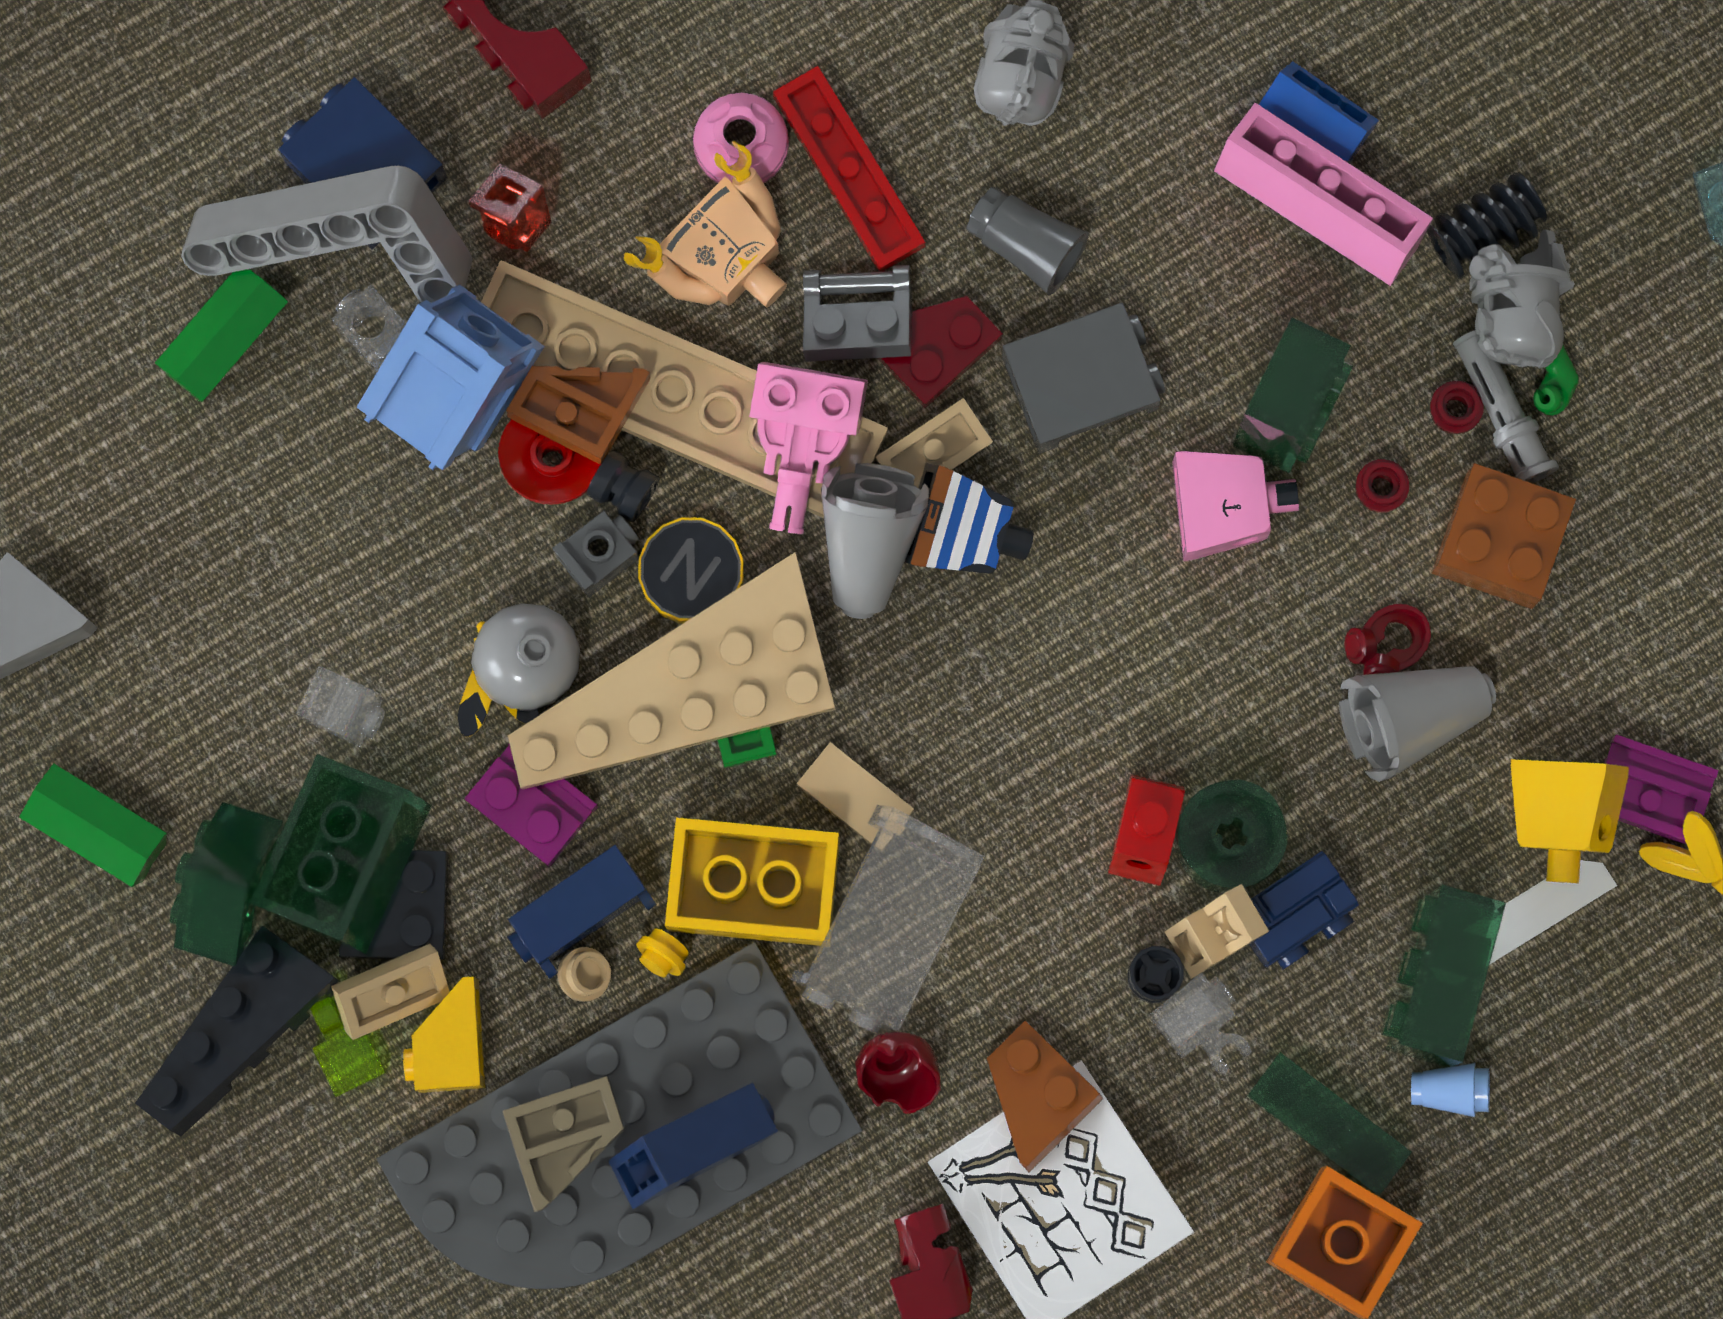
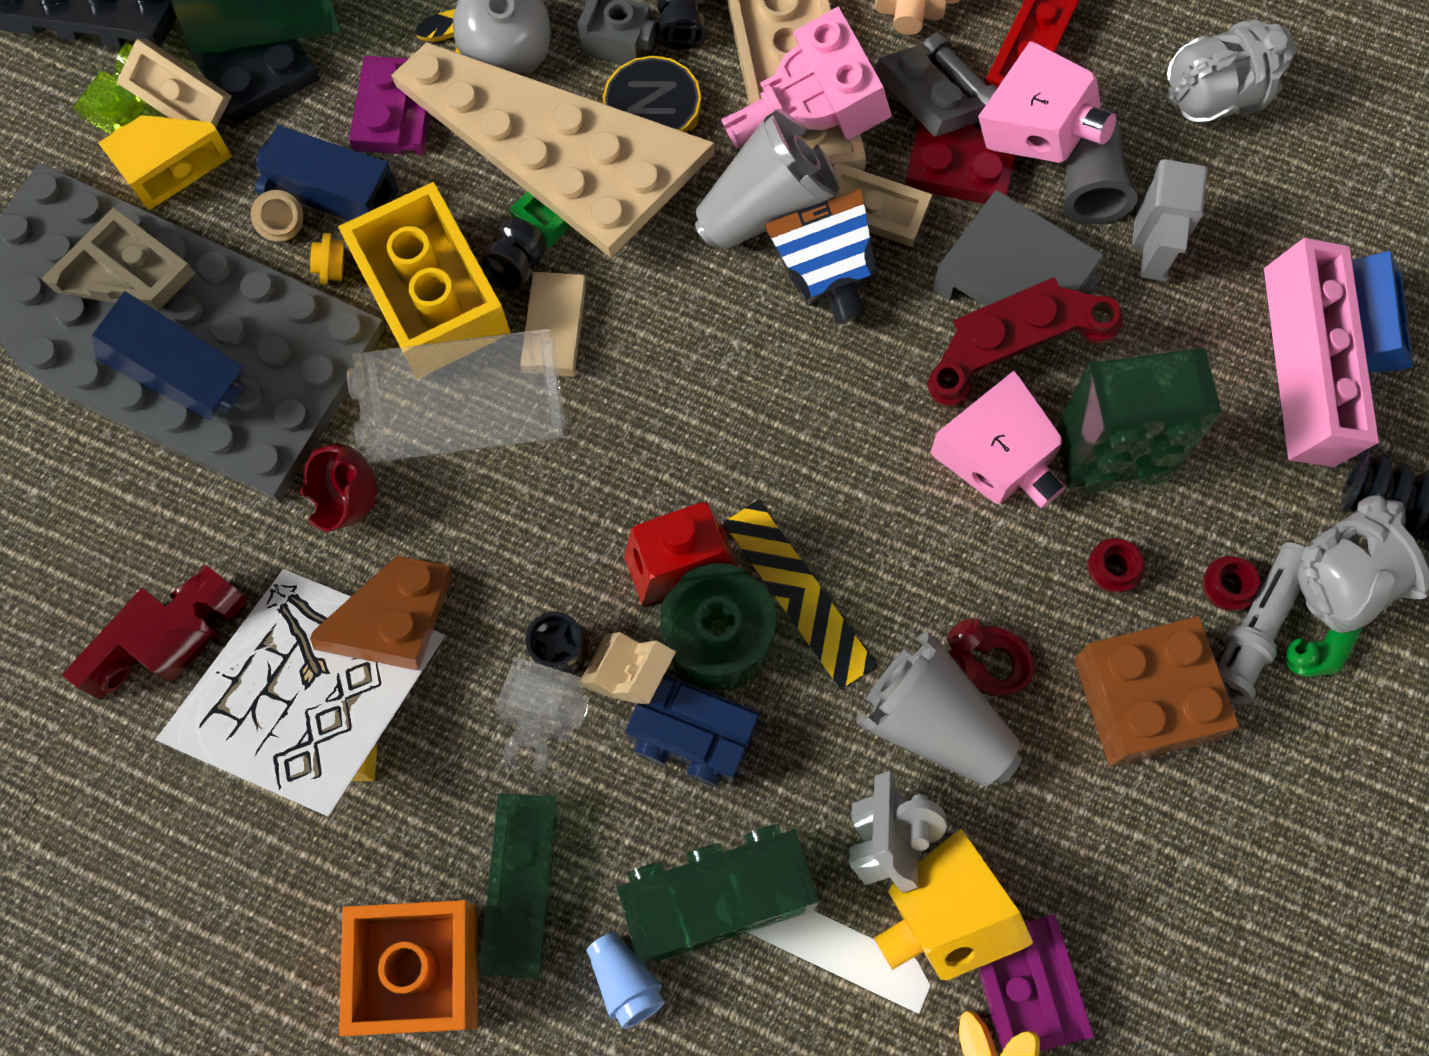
camera: 55 degrees right, 10 degrees down
none -> black wheel [478,218,546,292]
none -> sticker [722,500,877,690]
none -> light grey hips [849,770,947,893]
none -> dark red plate [928,277,1123,408]
none -> bright pink torso [978,42,1116,163]
none -> light grey piece [1132,159,1208,282]

